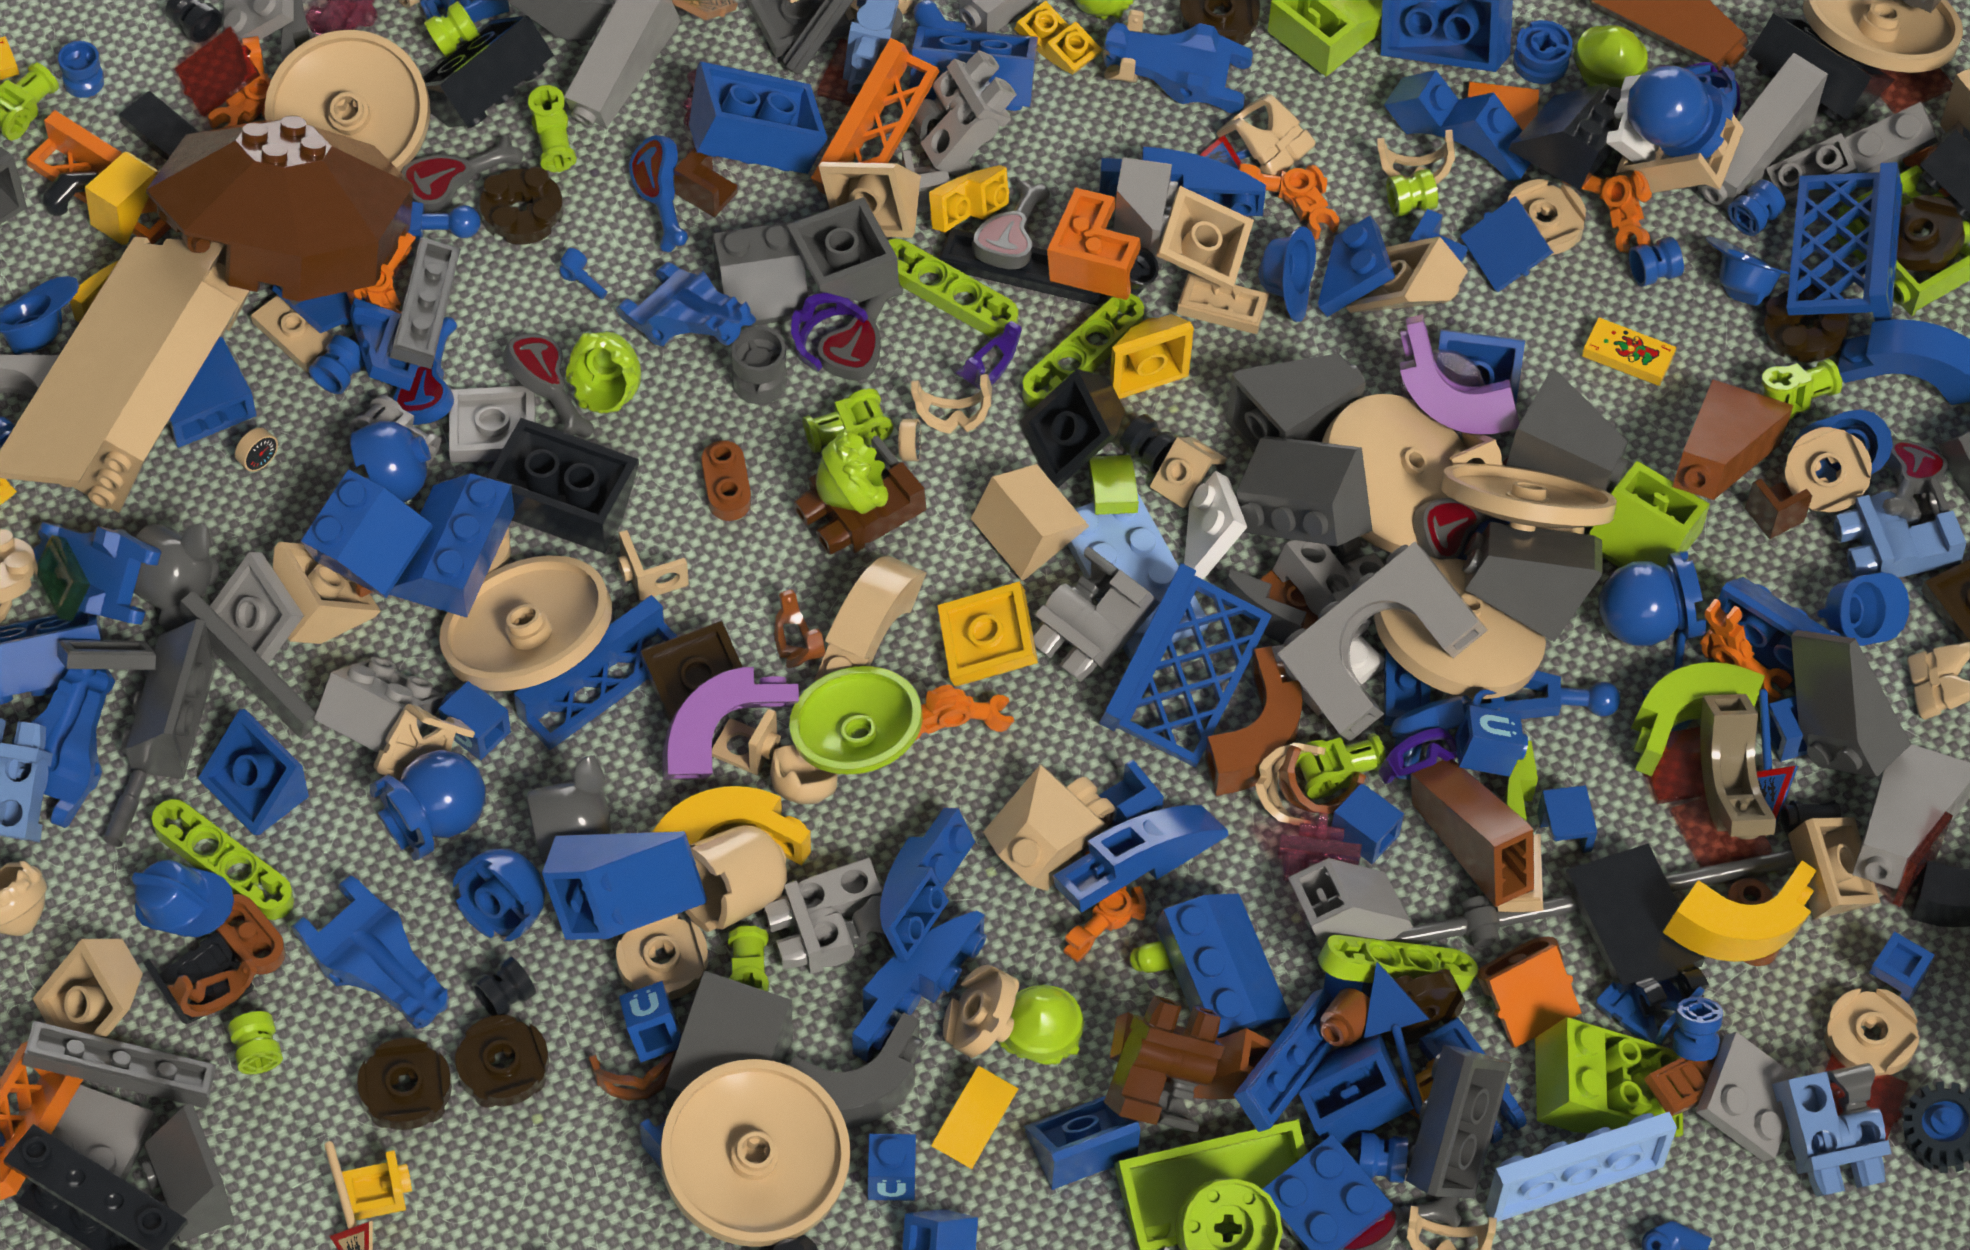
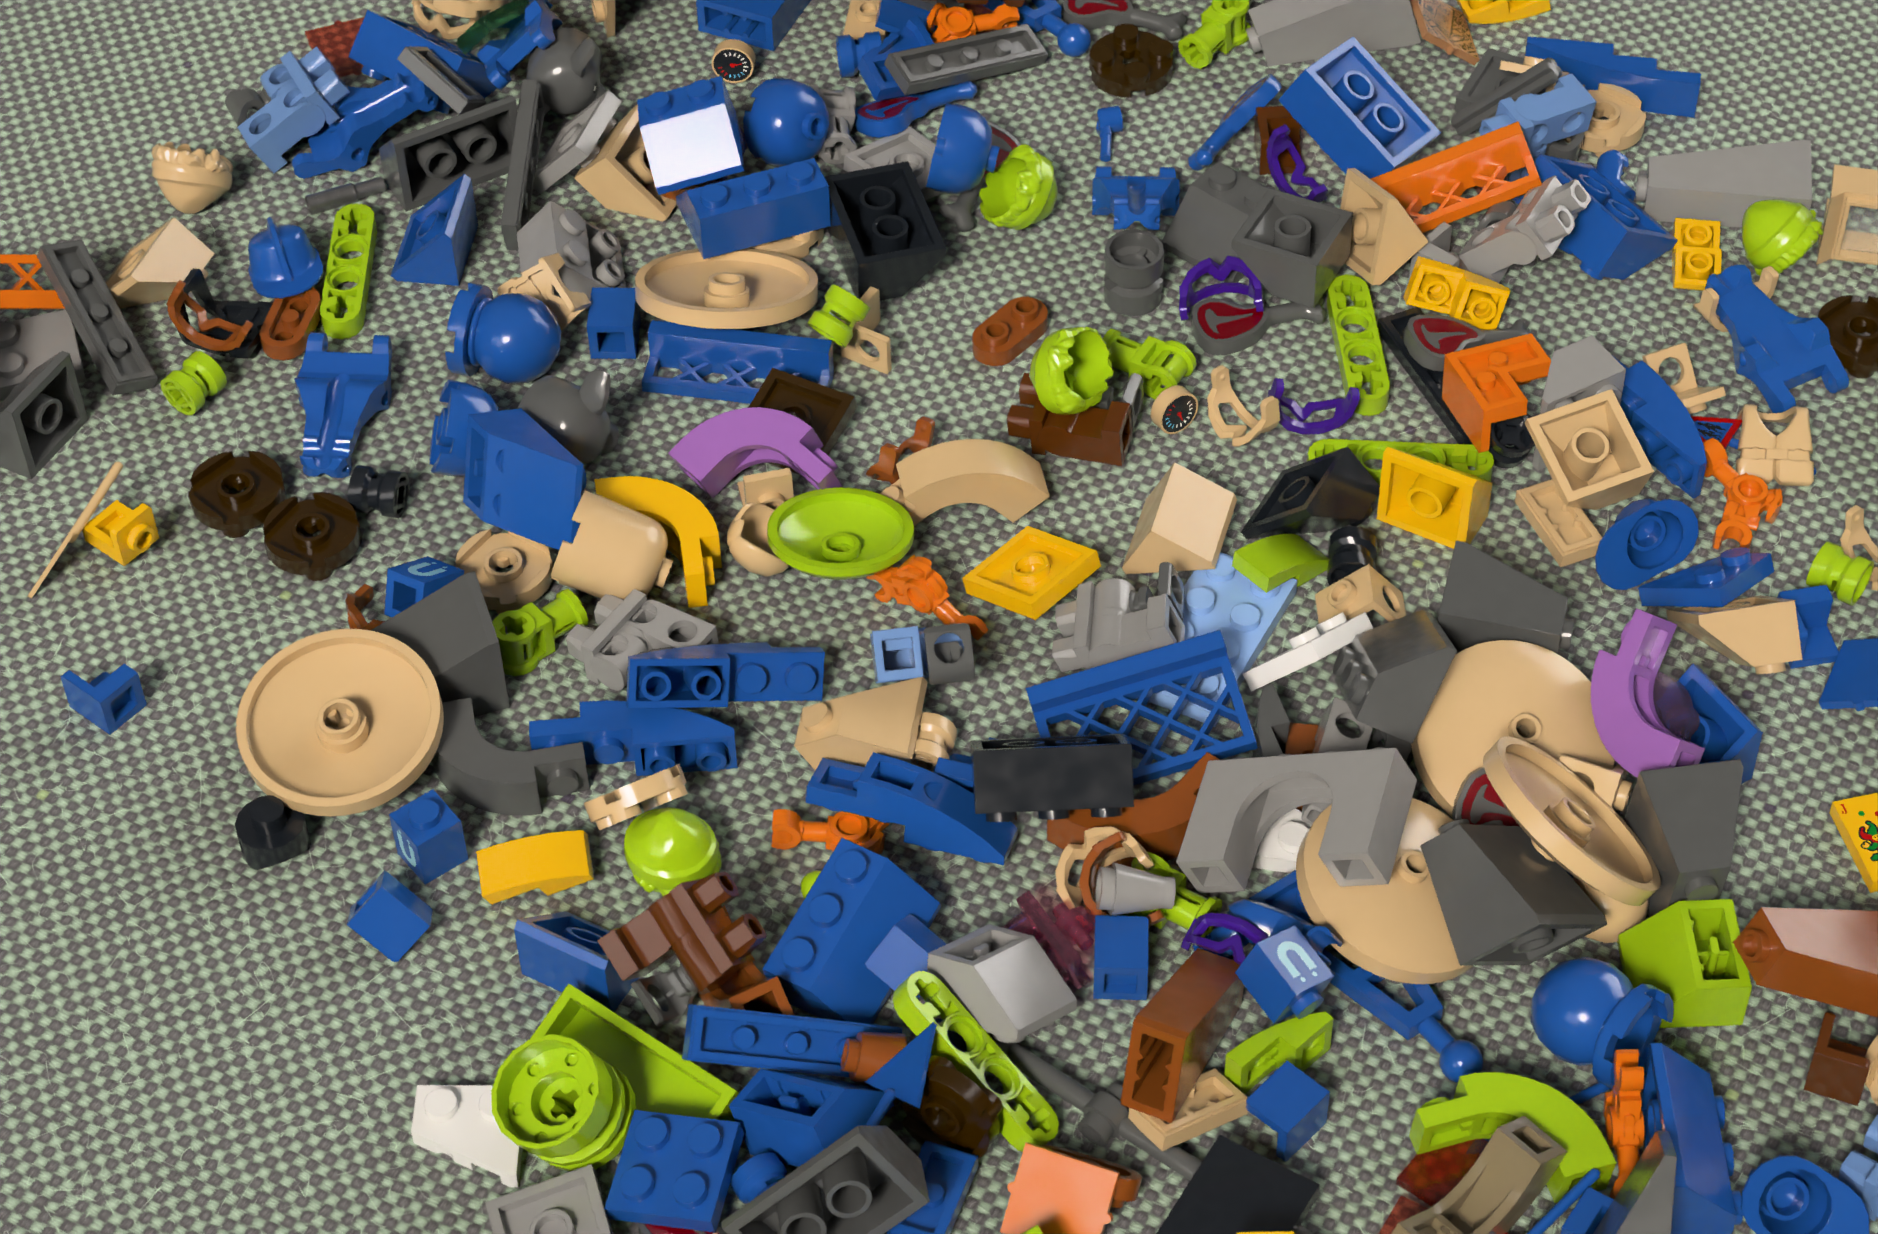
camera: 55 degrees right, 10 degrees down
none -> lime wheel [807,284,871,348]
none -> panel [866,914,946,1001]
none -> hips [870,623,975,685]
none -> blue cylinder [926,103,1000,194]
none -> black slope [970,734,1134,822]
none -> light grey cone [1095,862,1176,916]
none -> dark purple helmet [1267,125,1328,202]
none -> tan bracket [1642,343,1726,414]

